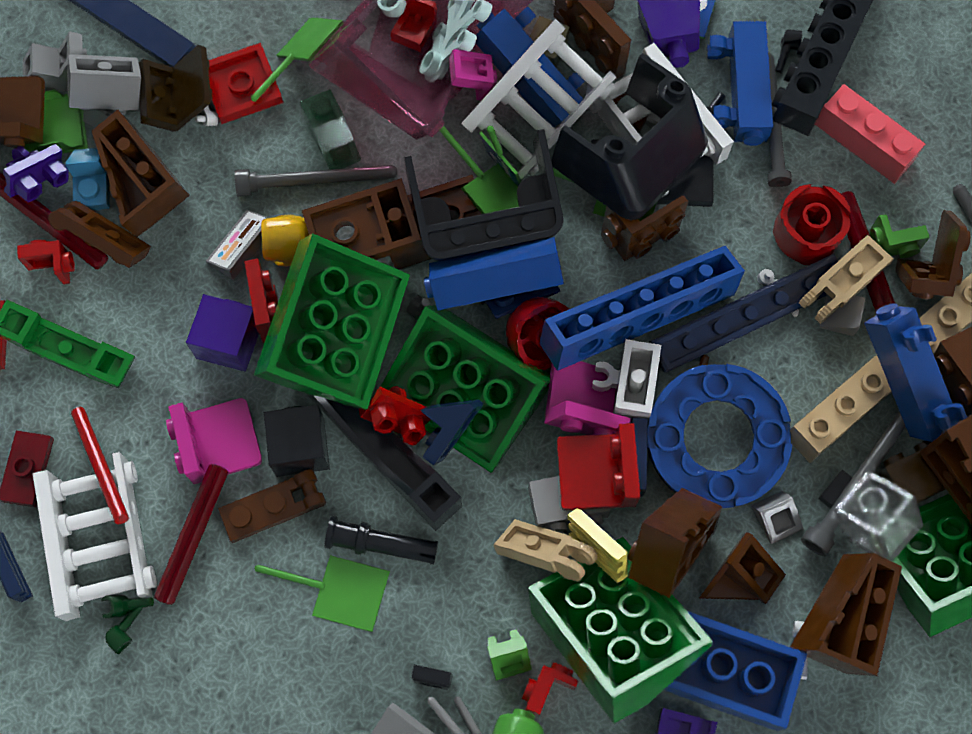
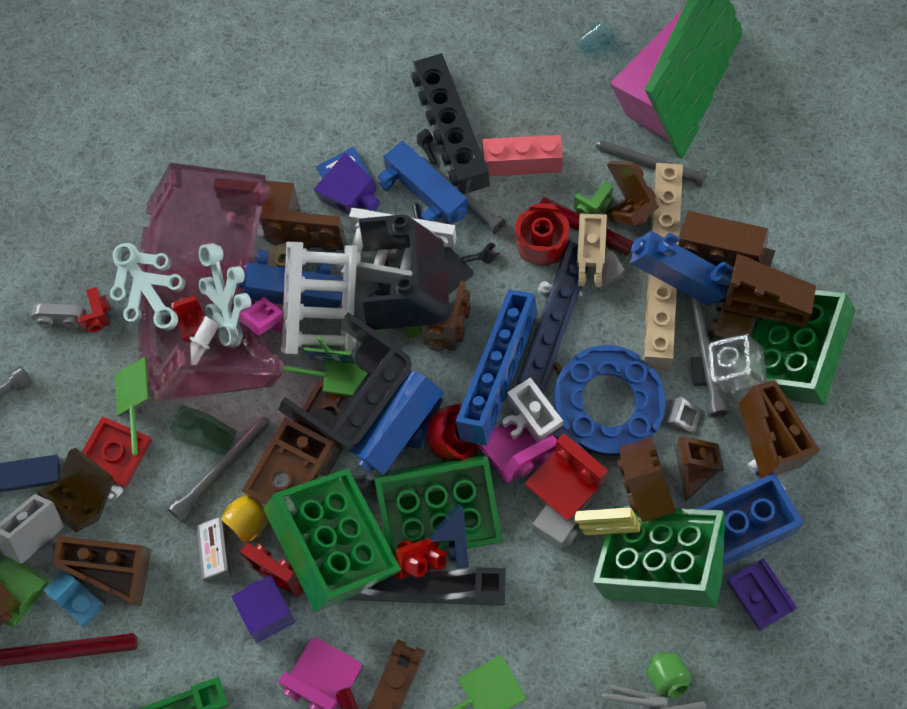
camera: 40 degrees left, 5 degrees down
dark purple hips [3,144,69,202] -> none
red bracket [17,239,75,285] -> none
reddish brown plate [49,201,151,268] -> none
black head [264,404,330,477] -> none
black pin [324,516,438,565] -> none
black tile [411,665,453,690] -> none
bright green tile [487,629,532,681] -> none
tan hinge [493,519,598,582] -> none
red bracket [521,662,579,717] -> none
none -> white axle [180,316,221,370]
none -> black hand [461,243,500,264]

